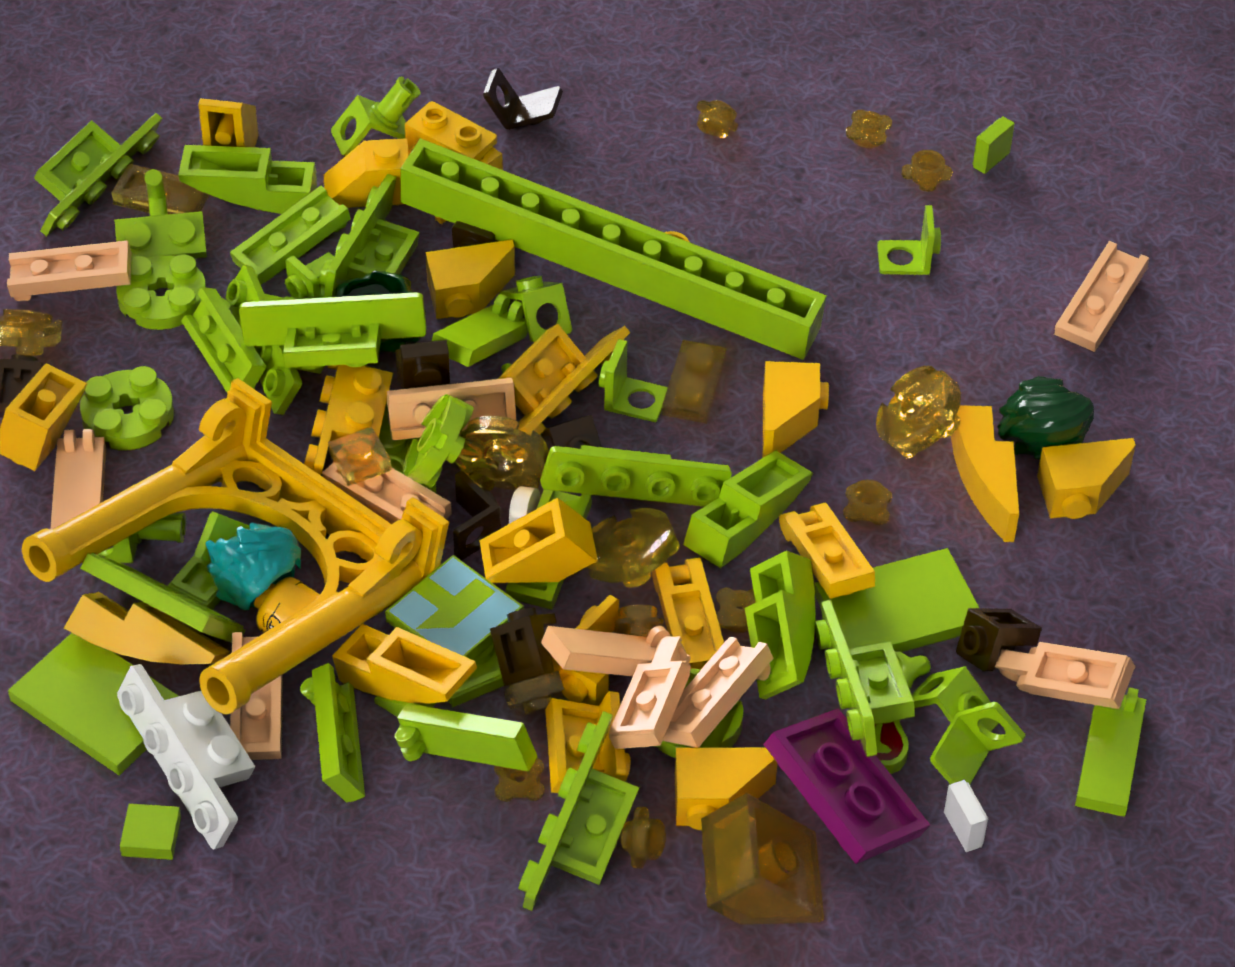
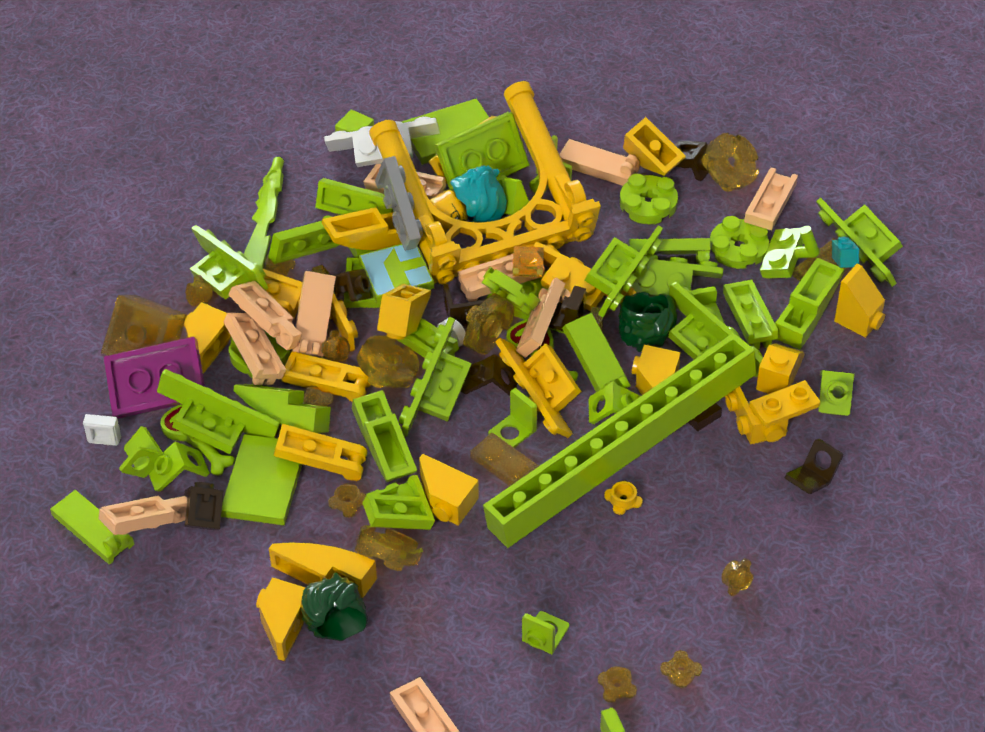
camera: 120 degrees right, 0 degrees up
none -> lime sword [244,157,284,269]
none -> lime wing [363,475,435,530]
none -> light grey wing [375,156,423,251]
none -> teal piece [832,237,859,268]

